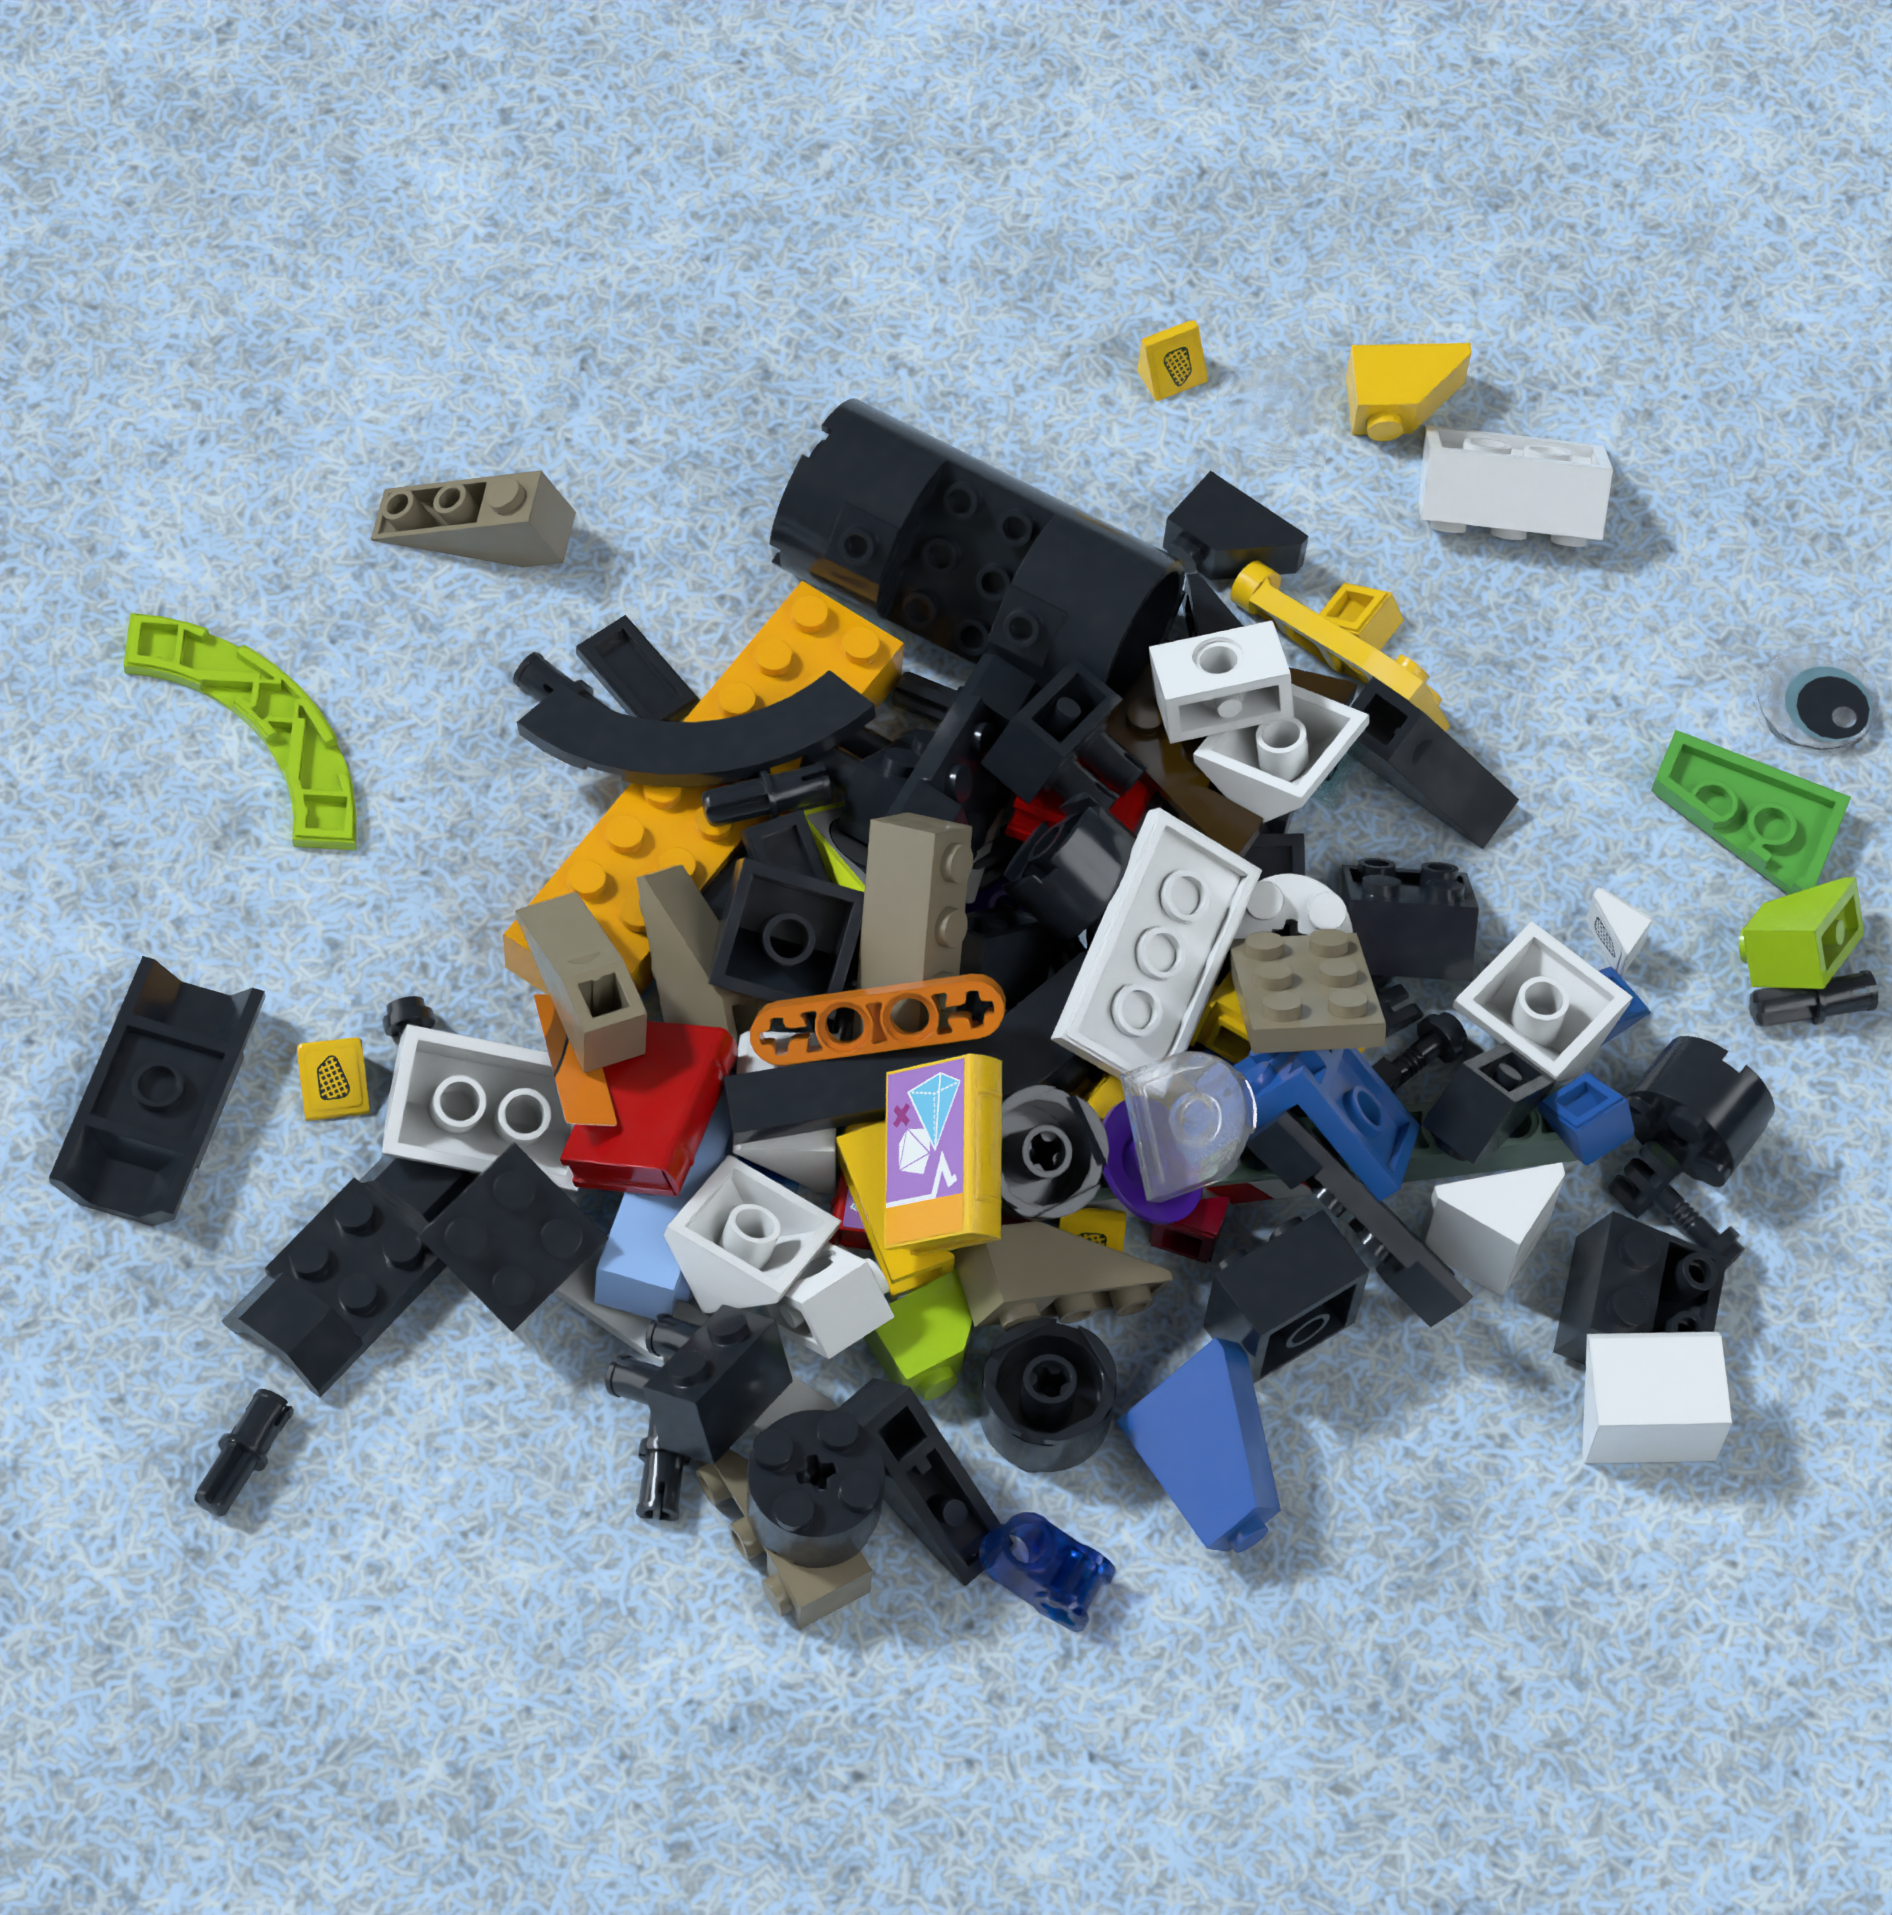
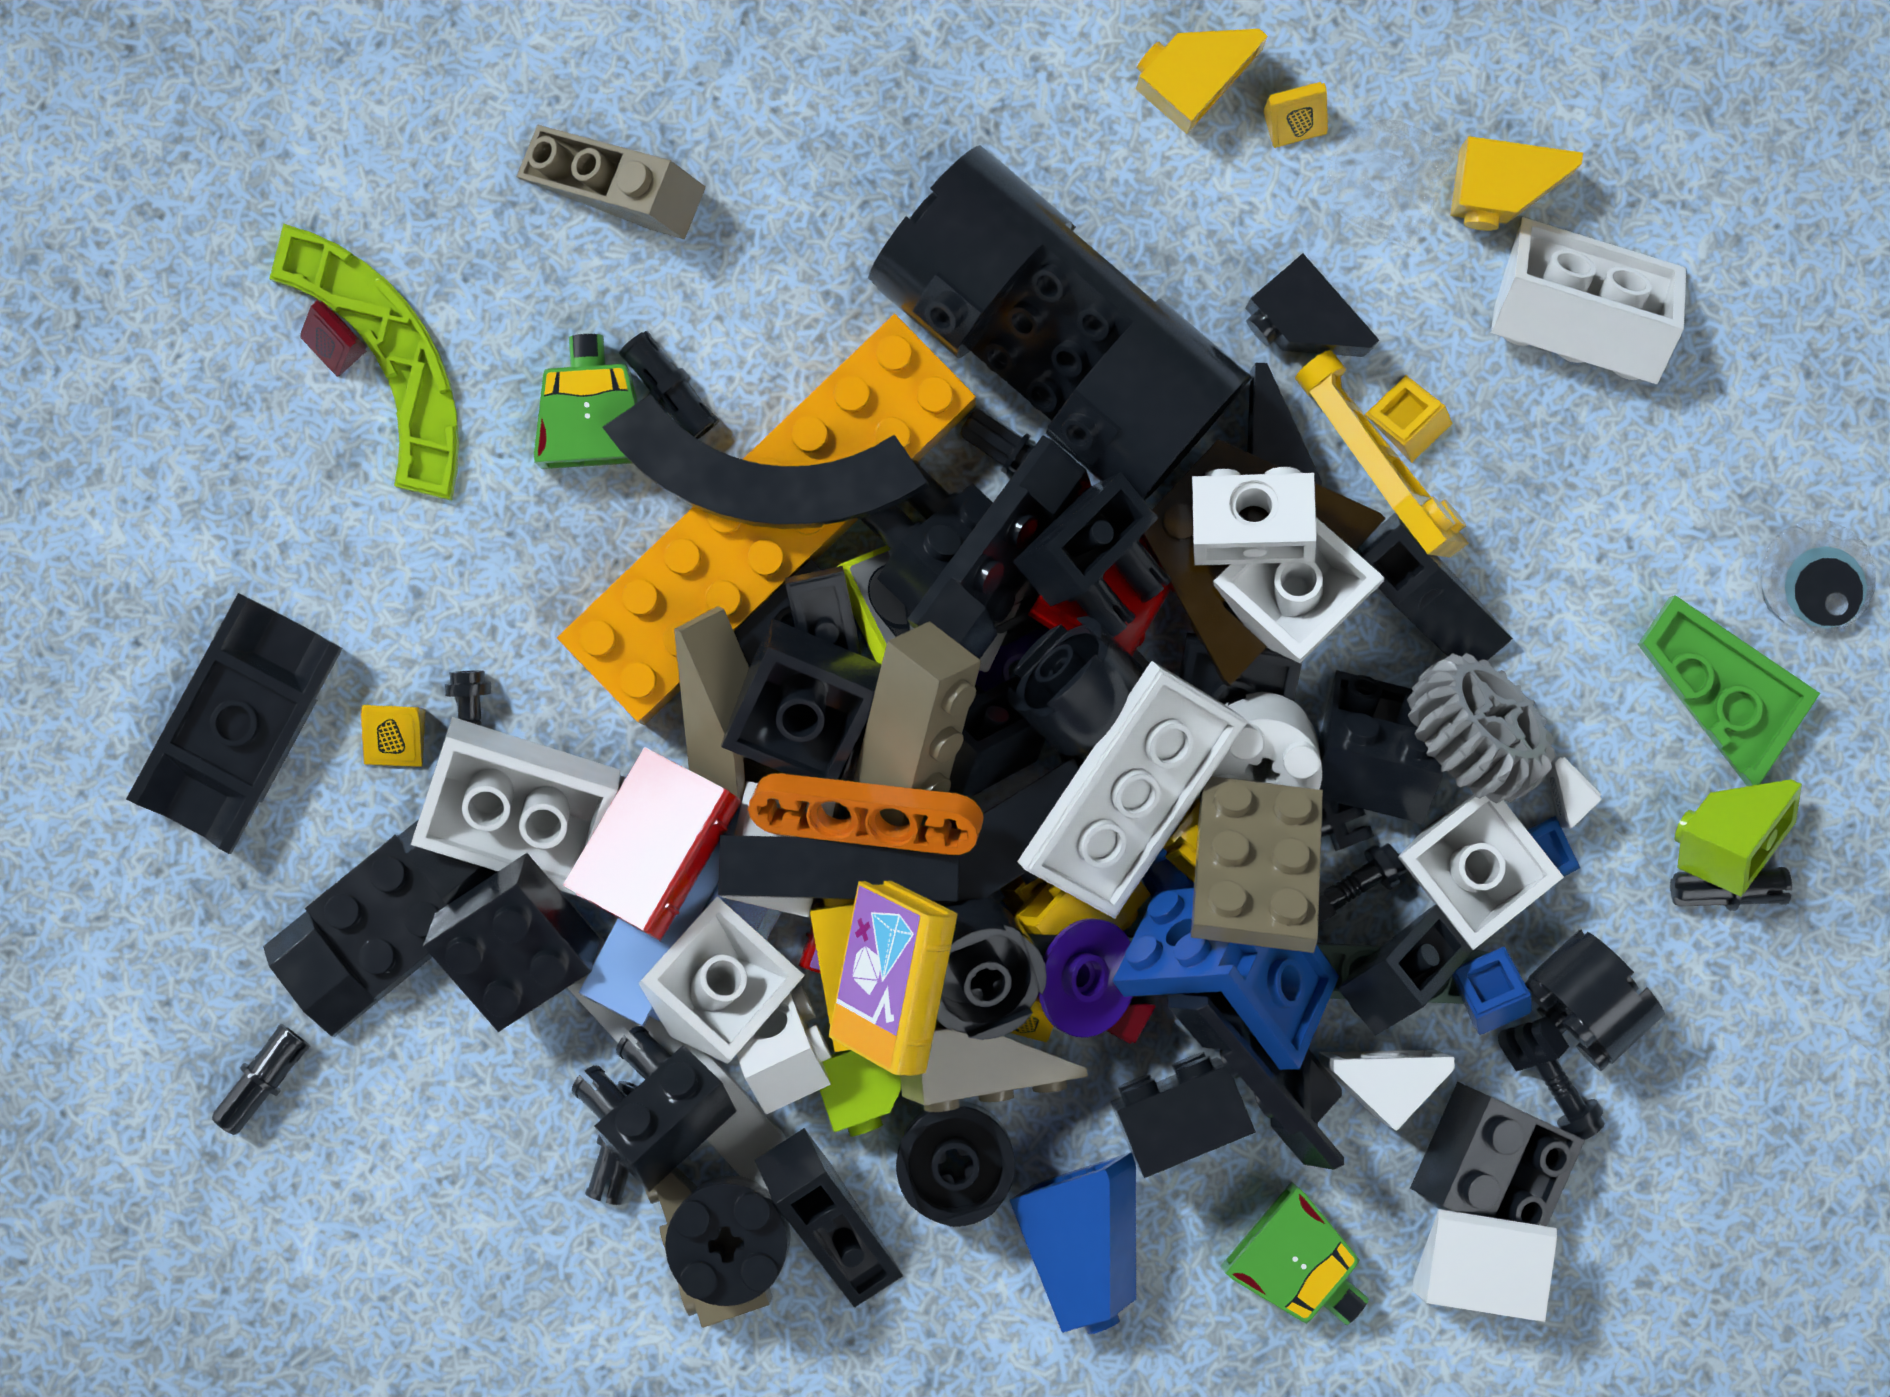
camera: 15 degrees right, 25 degrees up
dark tan slope [515,891,647,1073] -> none
orange sticker [534,994,617,1126] -> none
black tile [576,615,700,722] -> none
black axle [702,761,832,827] -> none
clear blue piece [979,1512,1117,1632] -> none
clear tile [1120,1051,1257,1203] -> none
none -> dark red slope [300,300,367,377]
none -> bright green torso [534,334,638,469]
none -> yellow slope [1136,29,1268,134]
none -> bright green torso [1220,1181,1369,1325]
none -> light grey gear [1407,653,1556,804]

